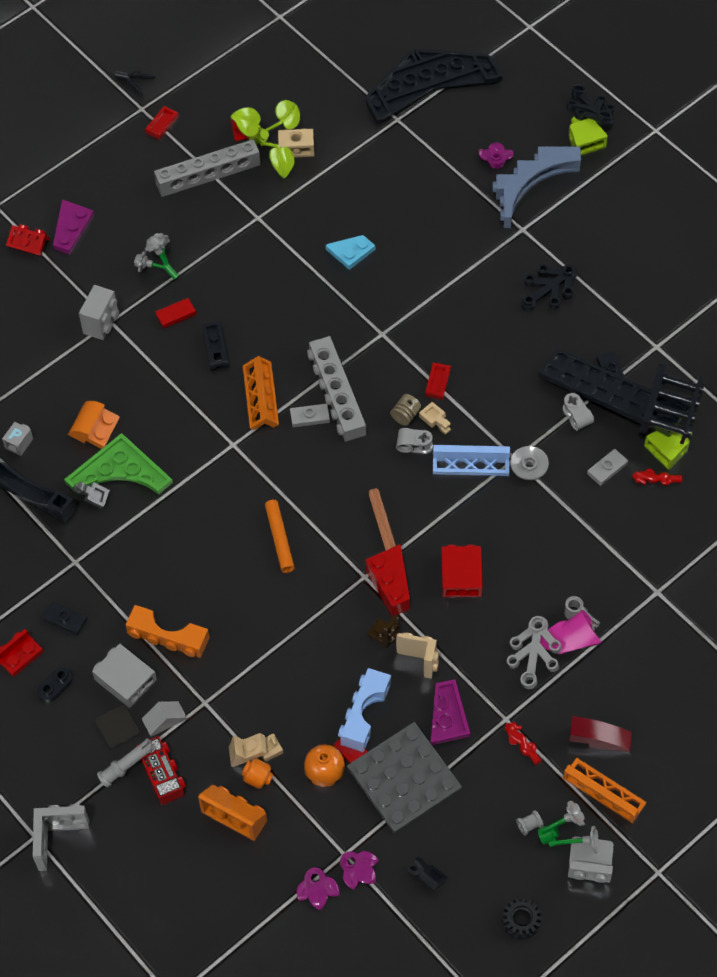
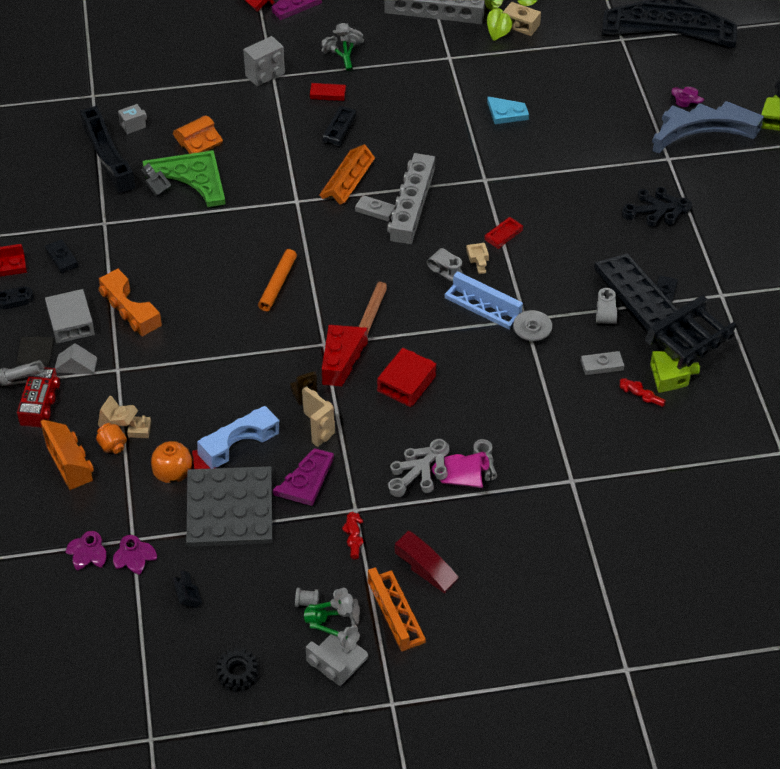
camera: 30 degrees right, 10 degrees down
dark tan piece [390,394,421,426] -> none

